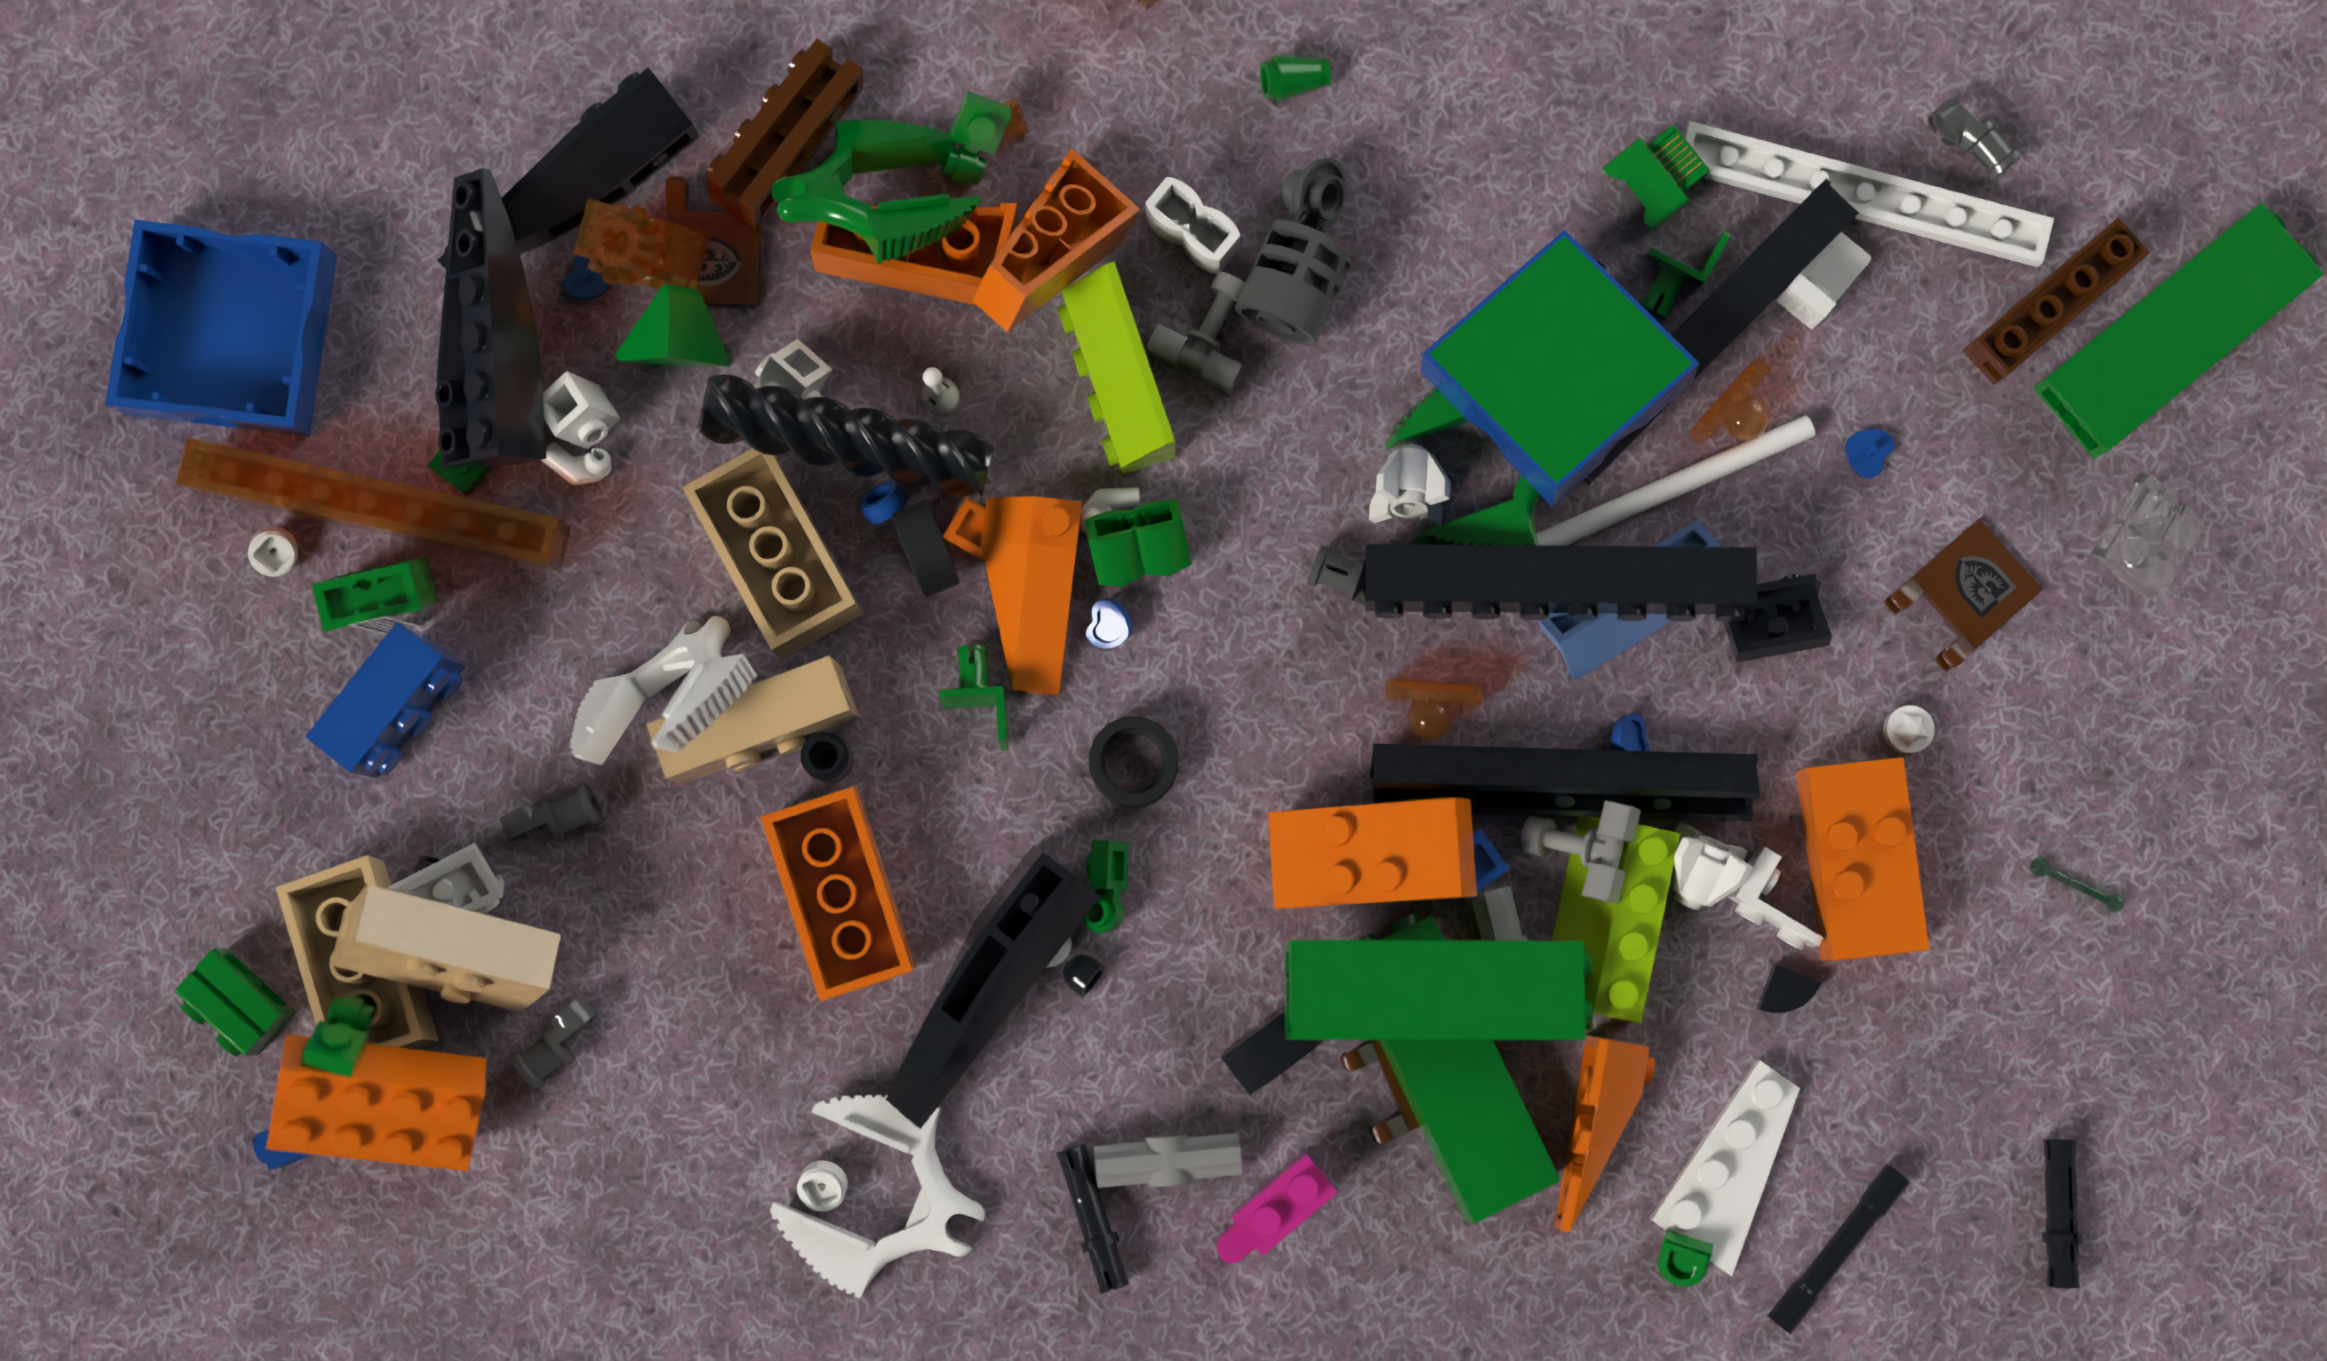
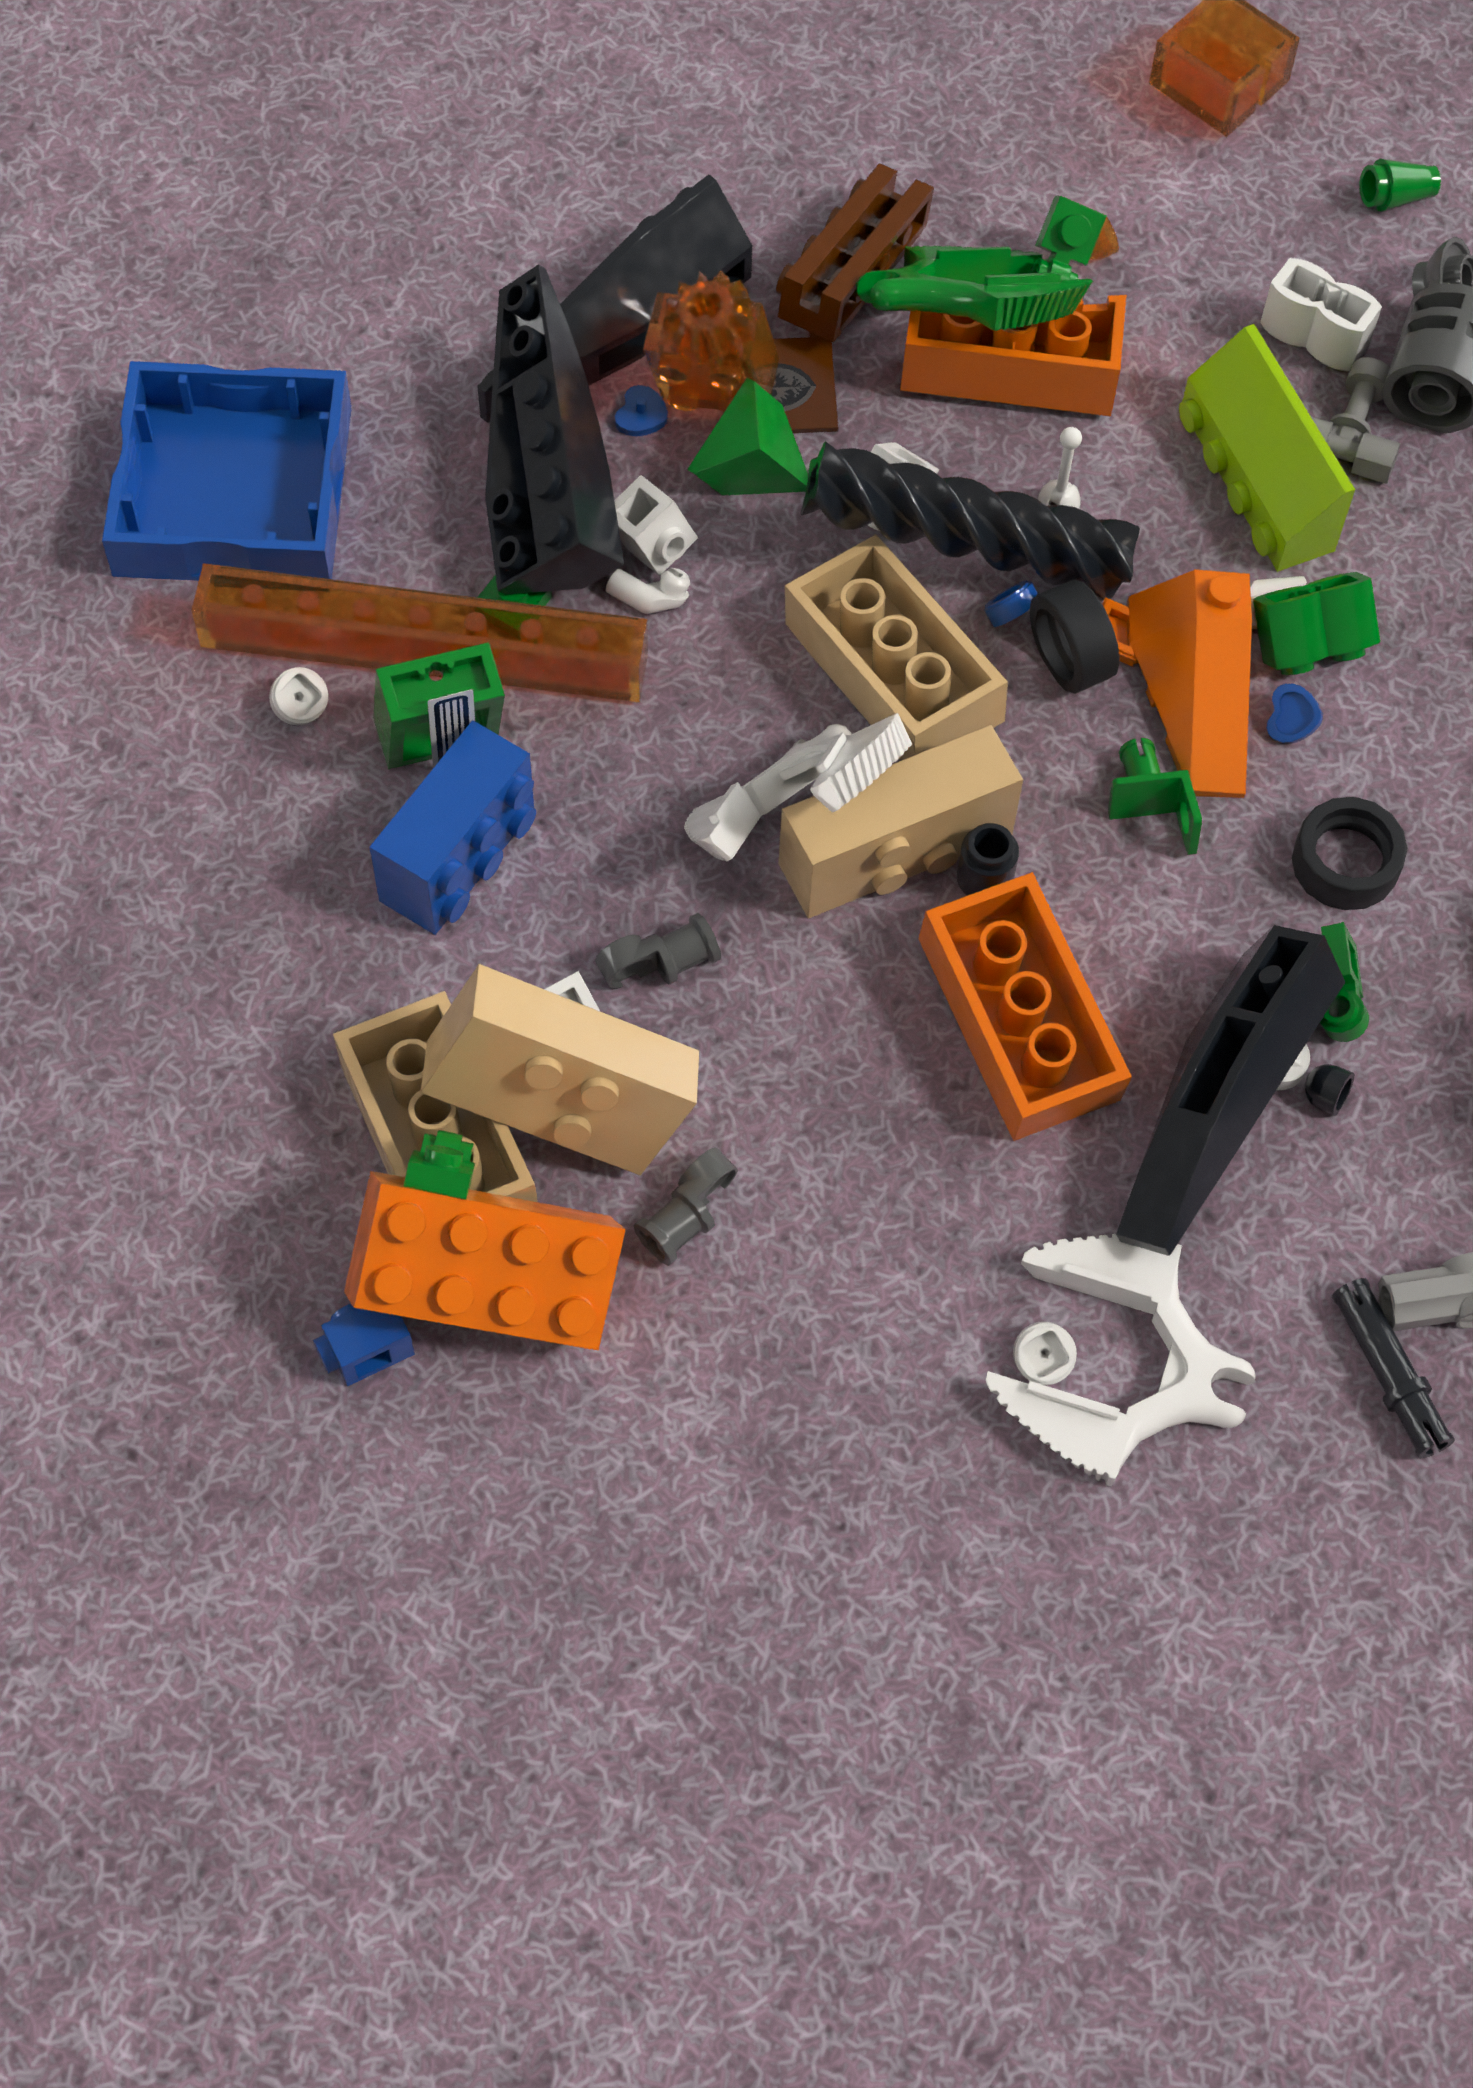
camera: 10 degrees left, 20 degrees down
green brick [175,948,296,1057] -> none
orange wedge [972,148,1140,333] -> none

